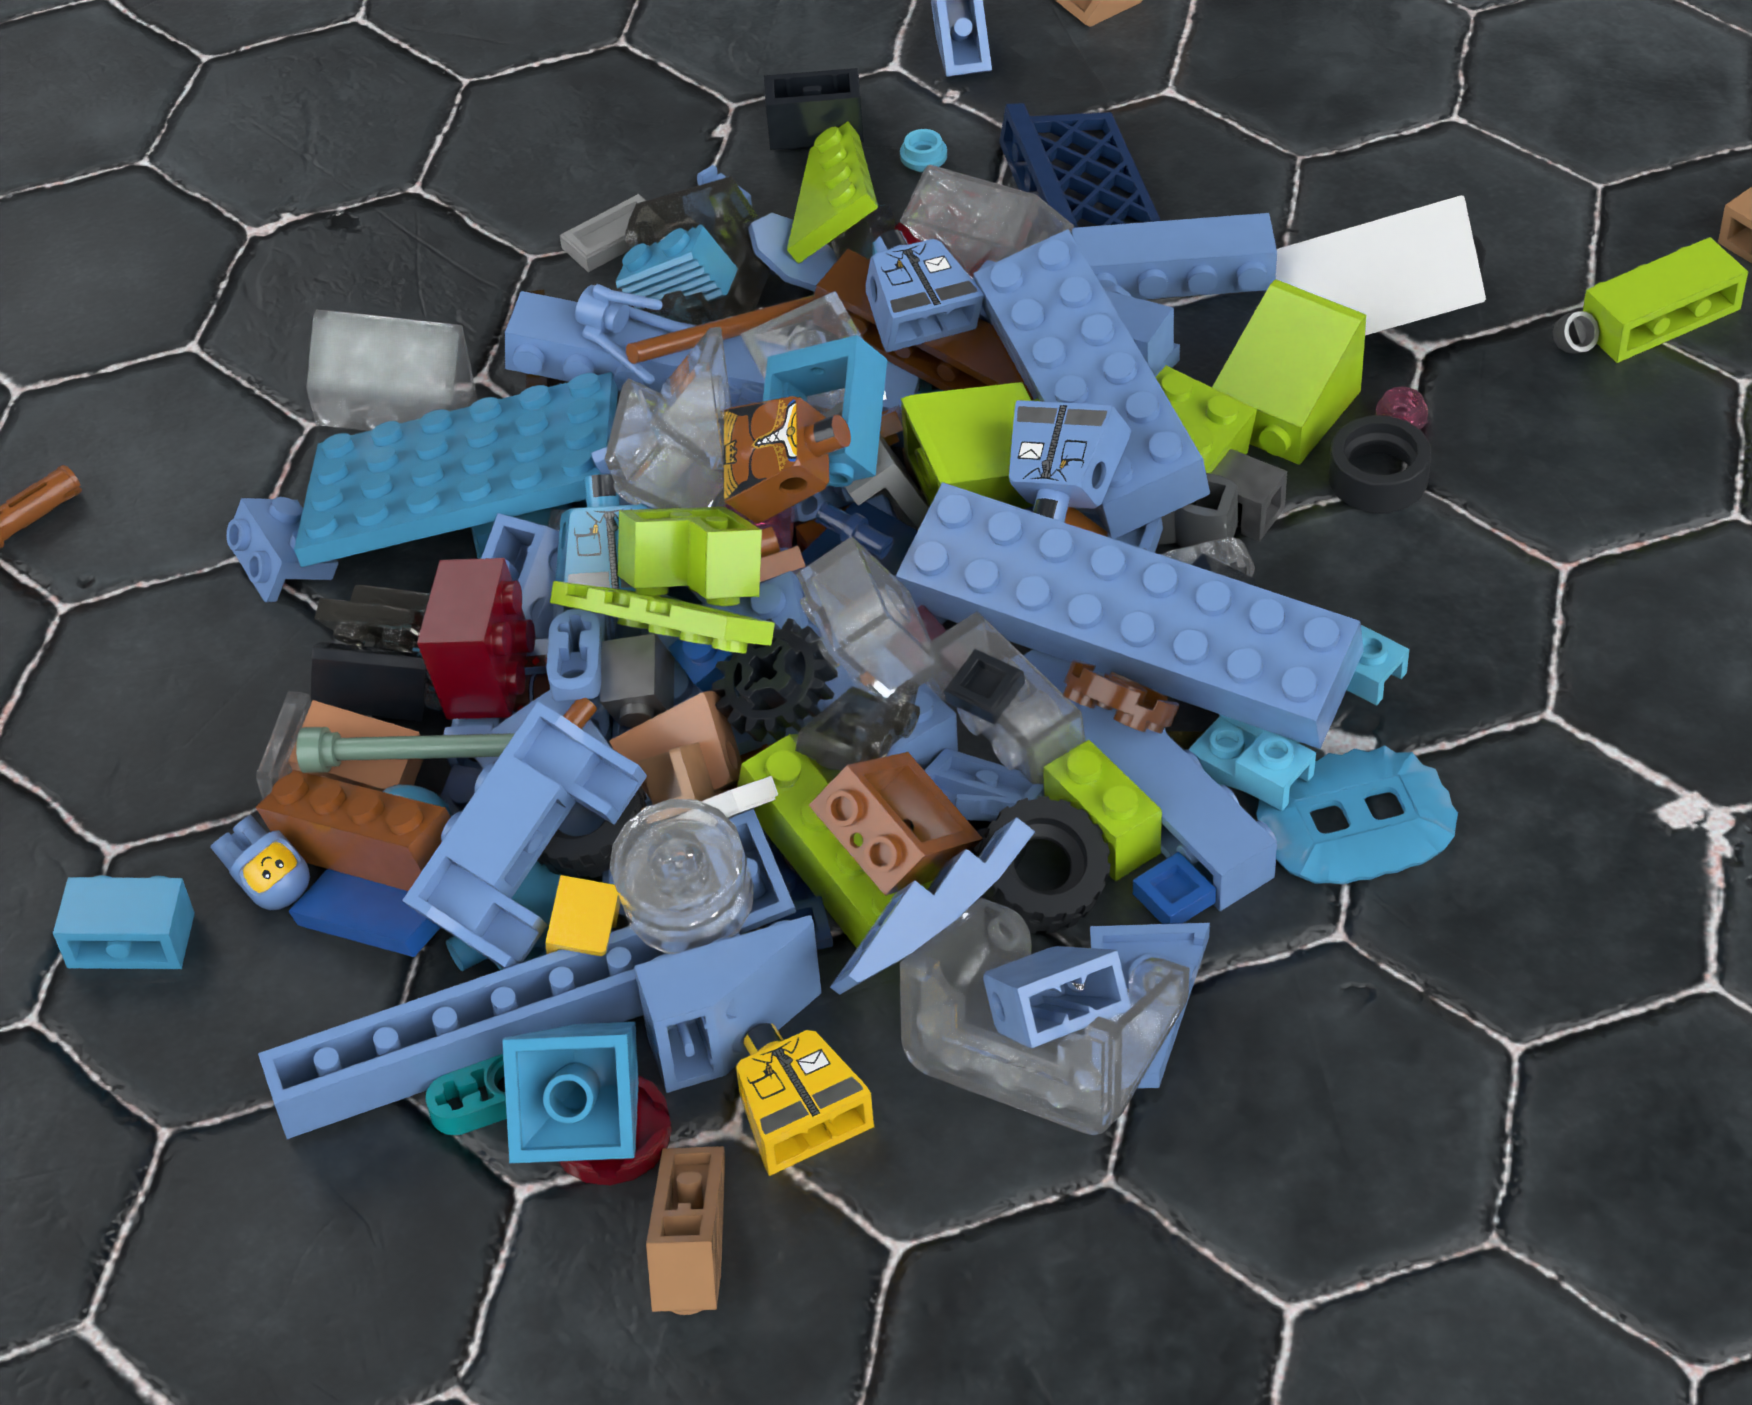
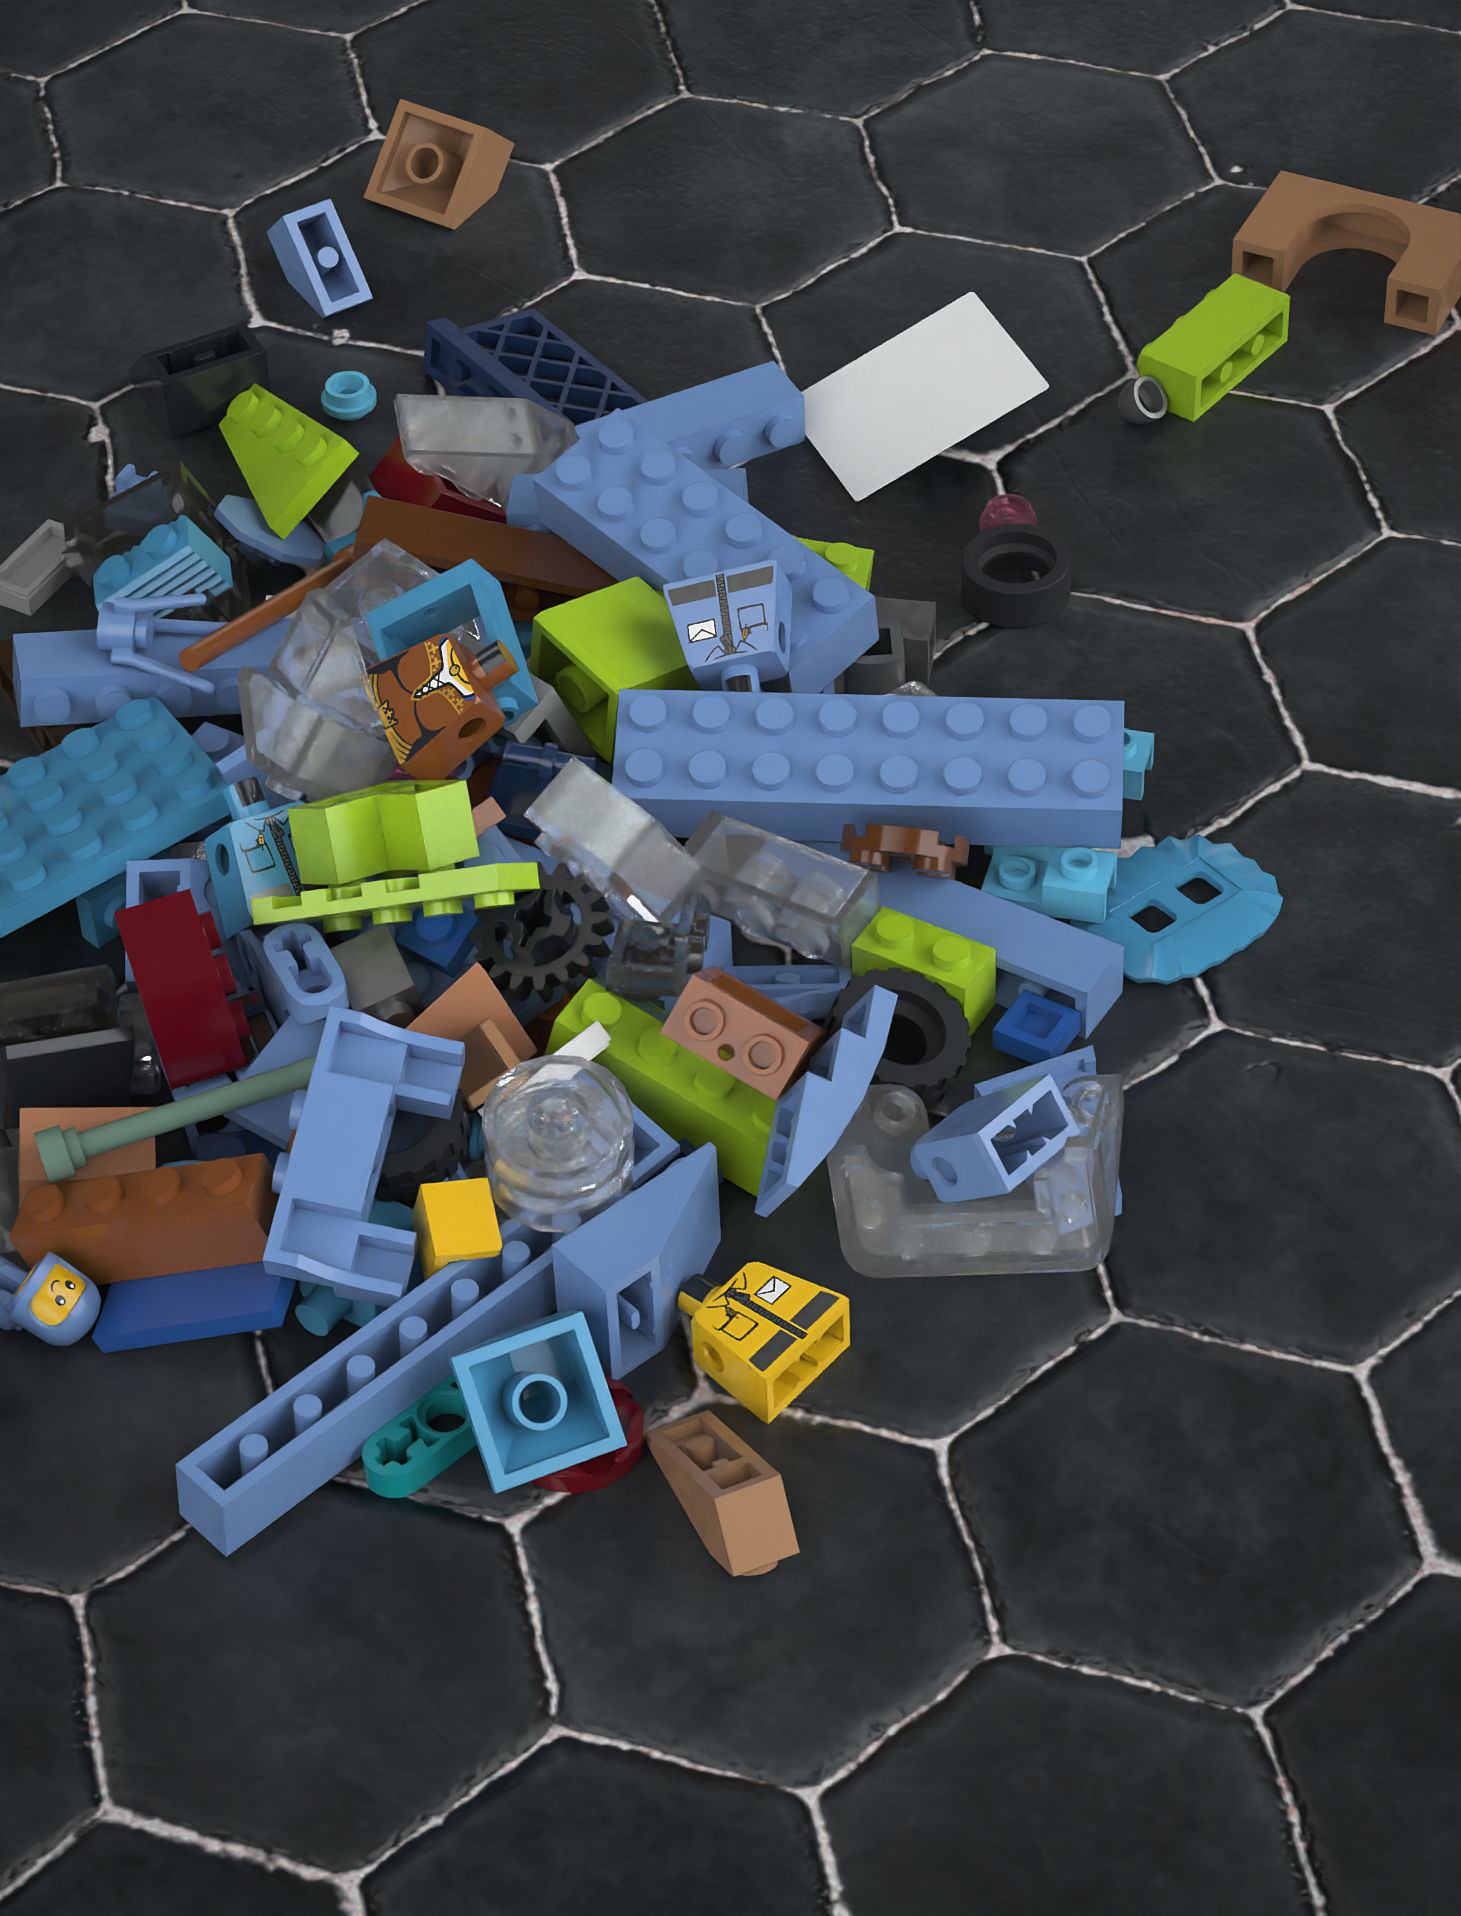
camera: 25 degrees left, 5 degrees down
medium blue torso [865,230,984,353] -> none
black tile [944,649,1025,725] -> none
lime slope [1212,279,1367,465] -> none

